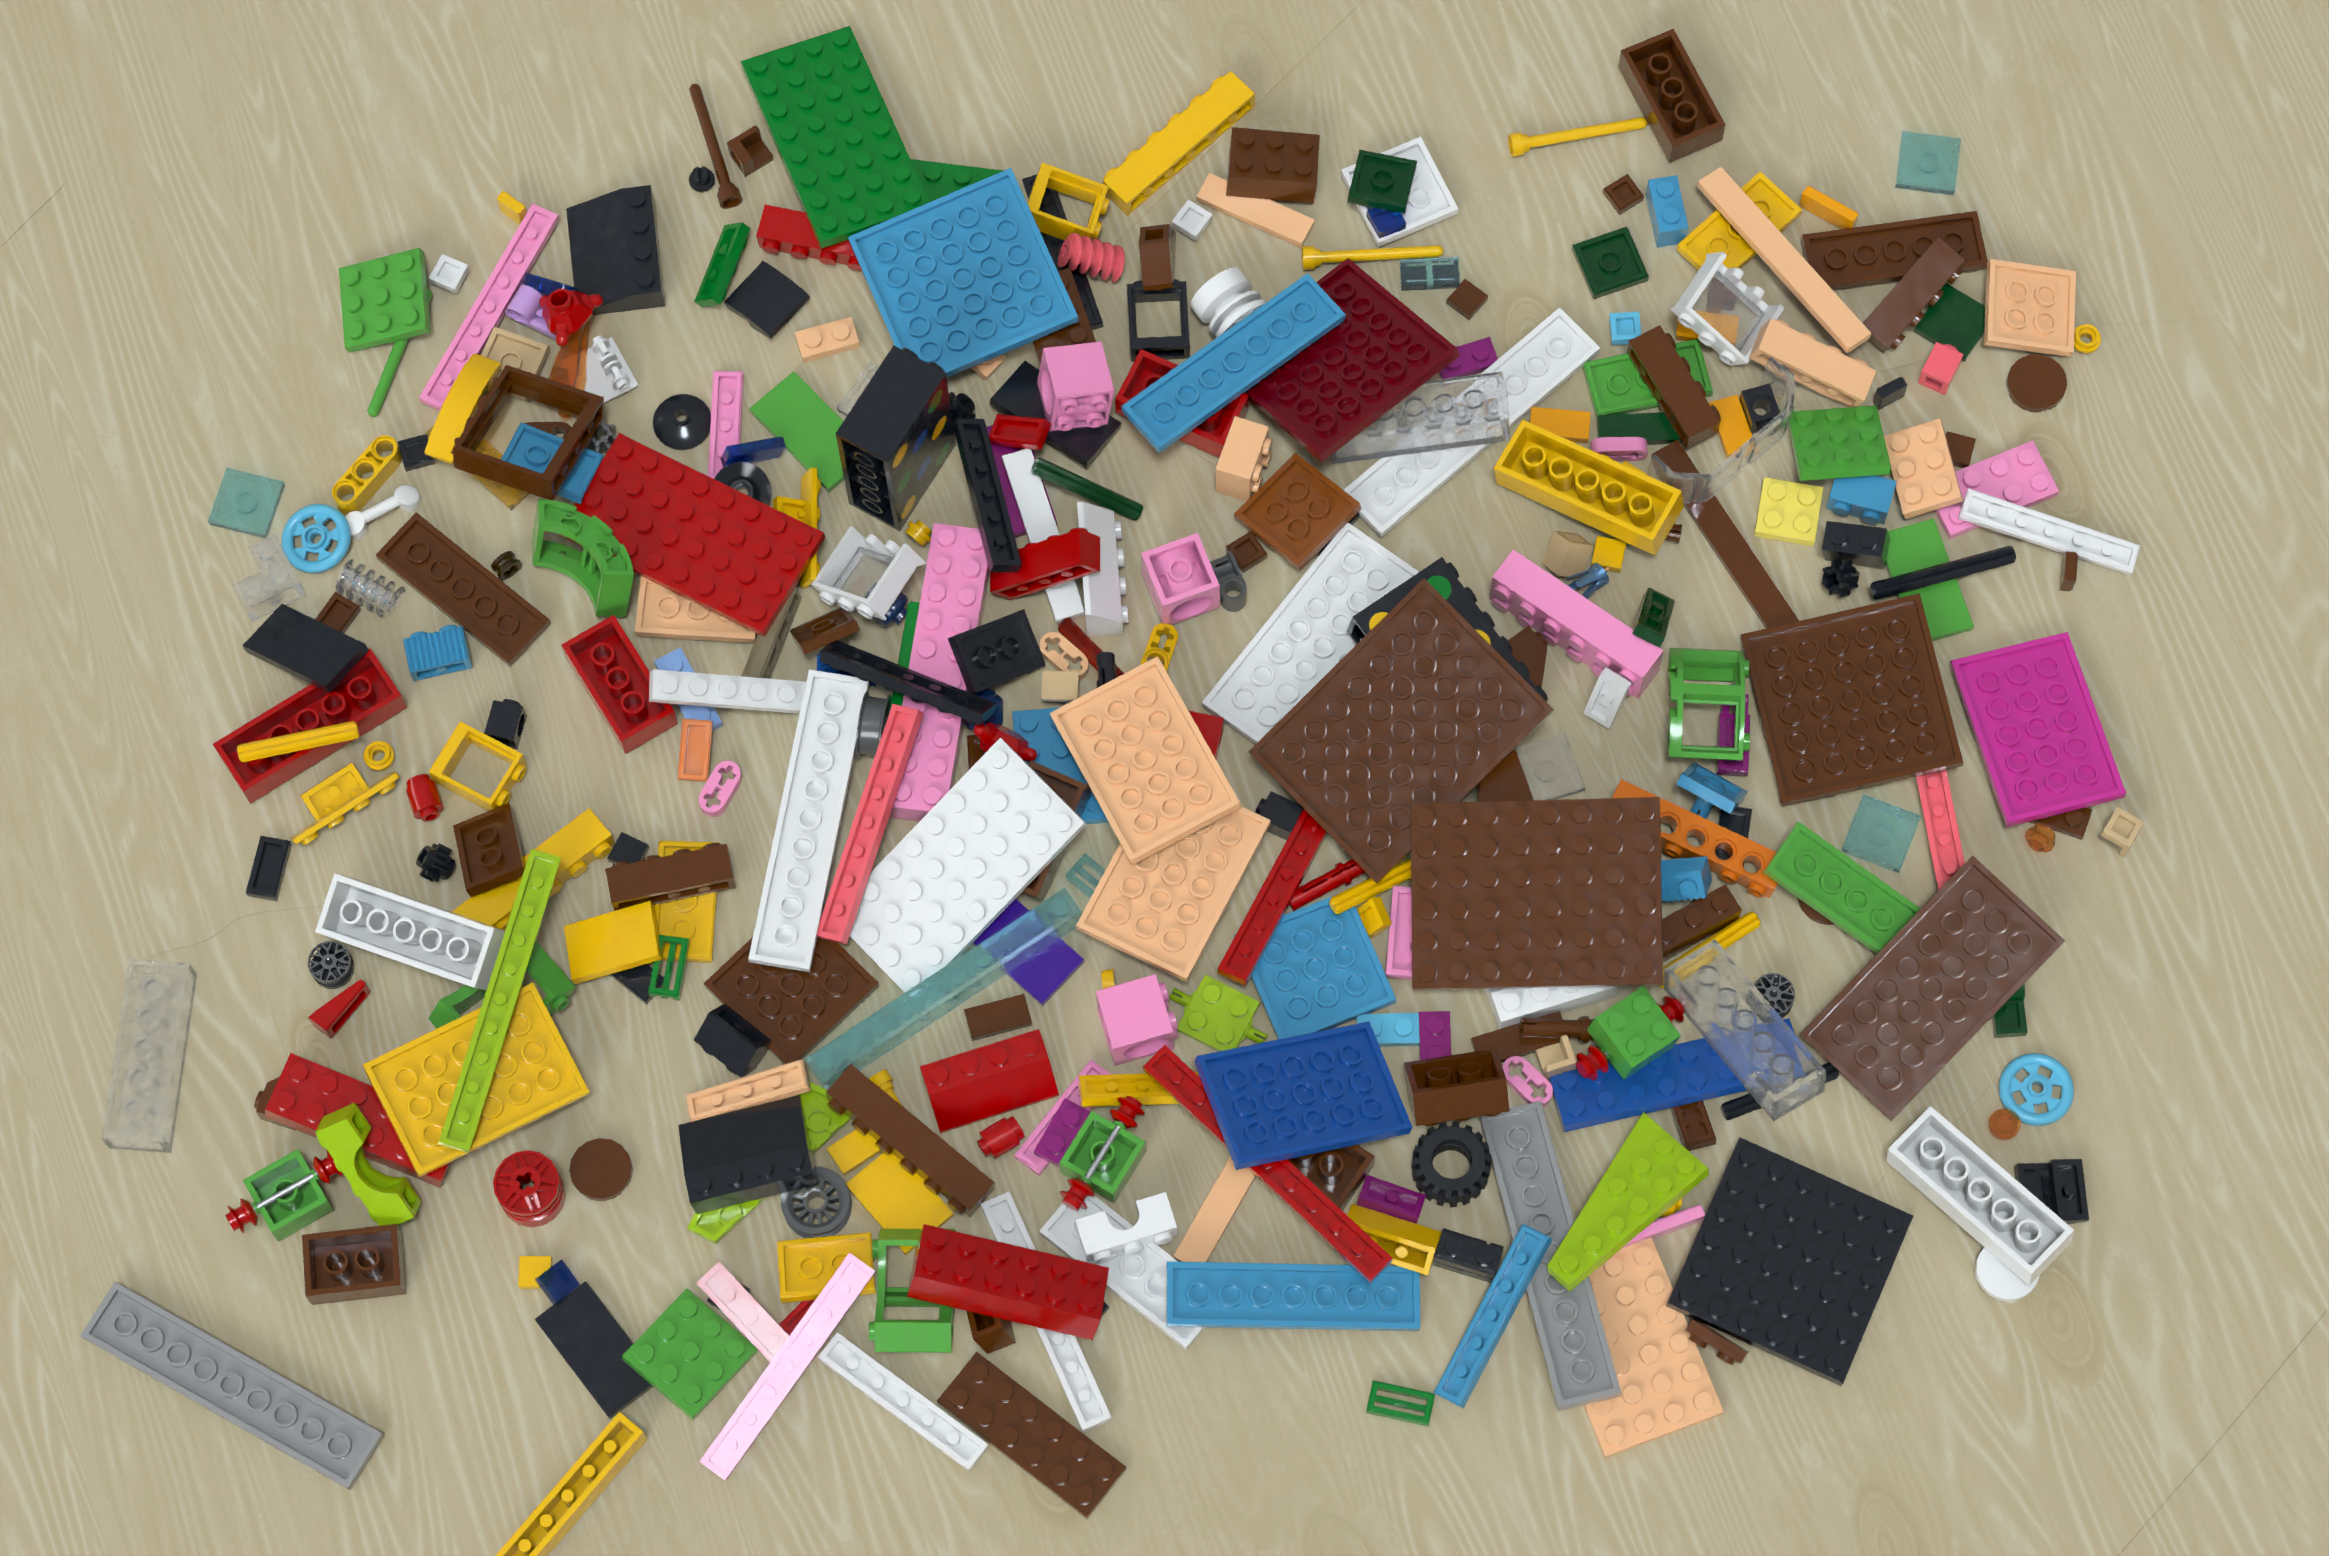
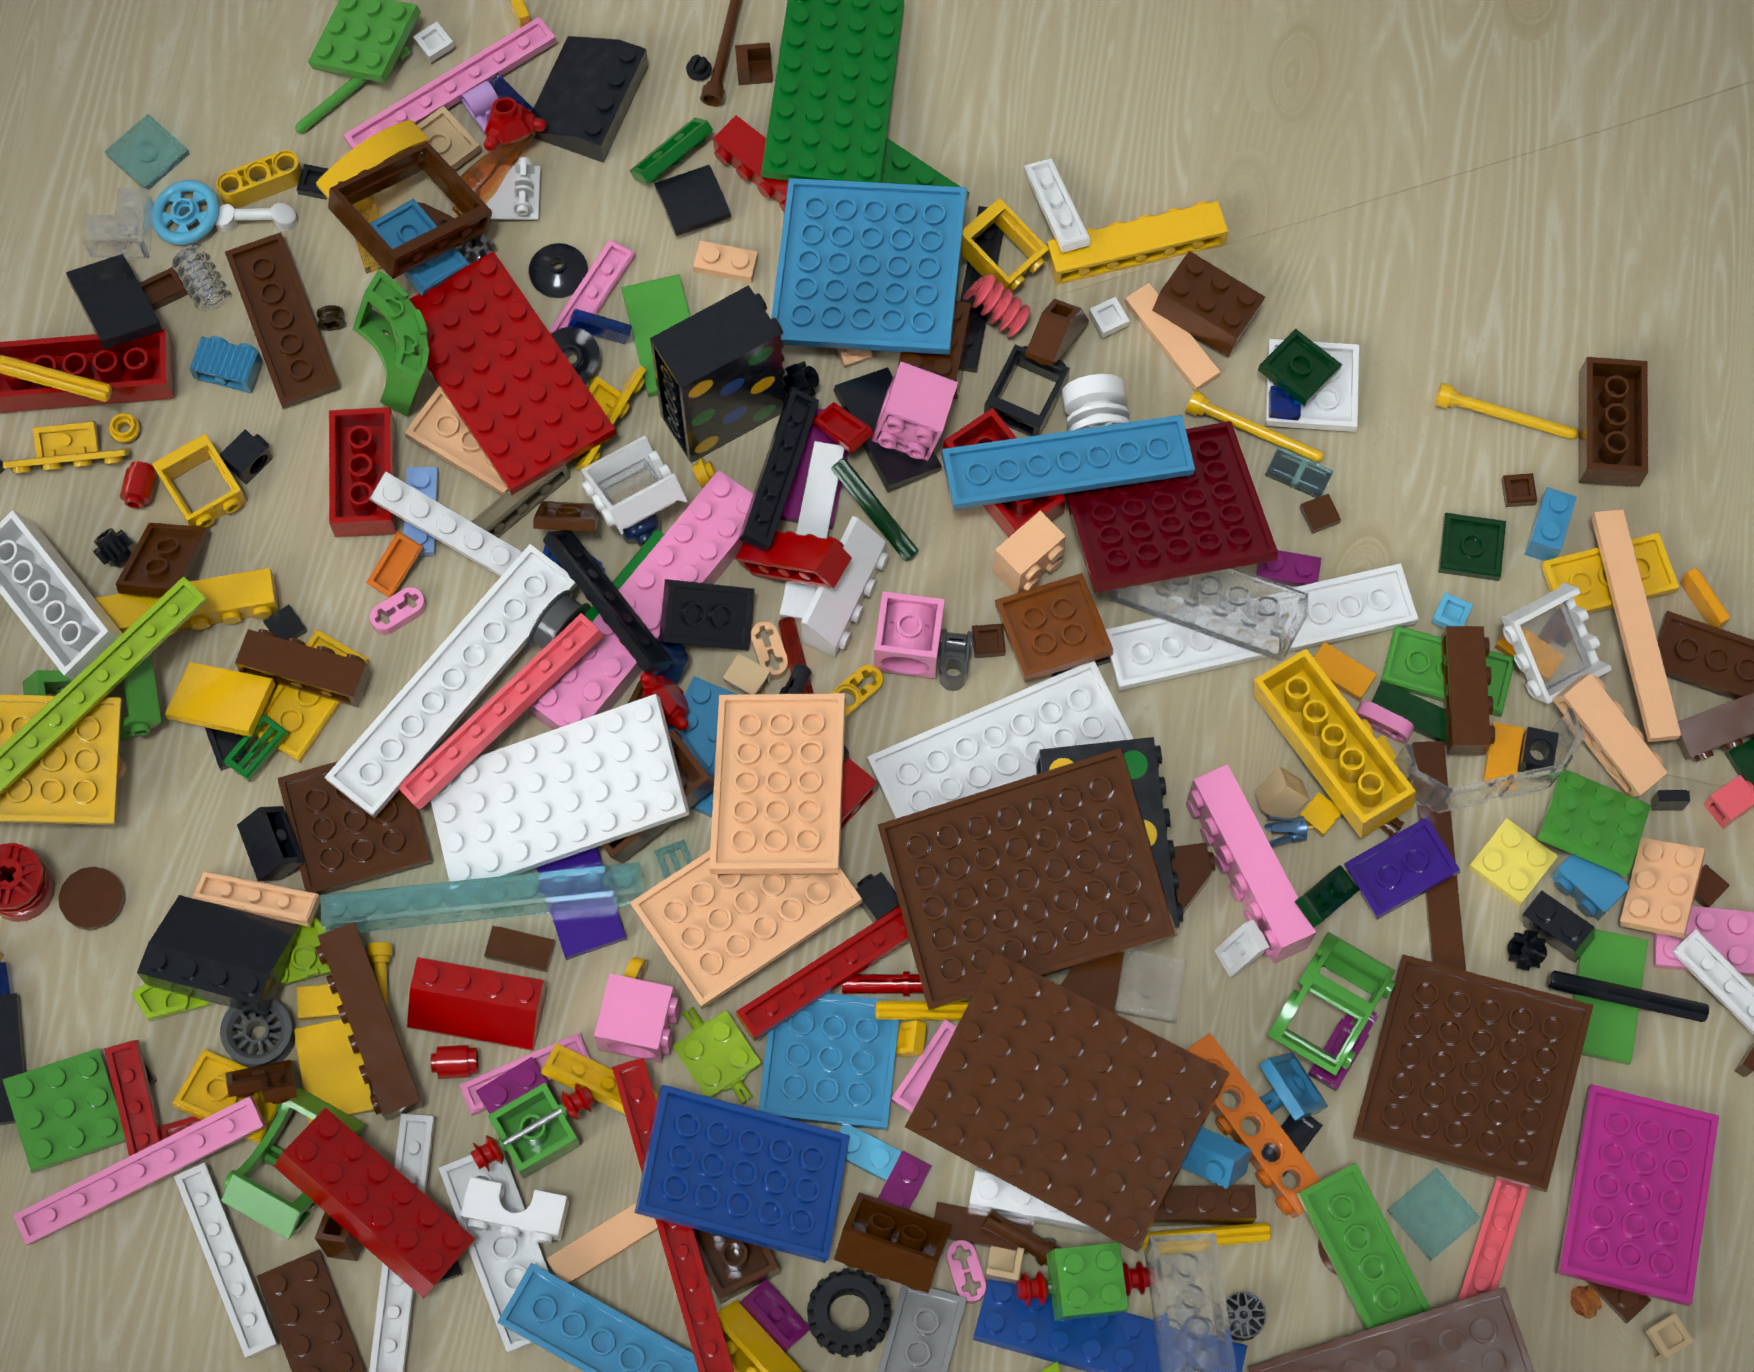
camera: 25 degrees right, 0 degrees up
none -> reddish brown plate [225,1060,297,1104]
none -> white tile [1024,158,1090,253]
none -> dark purple plate [1344,817,1460,920]

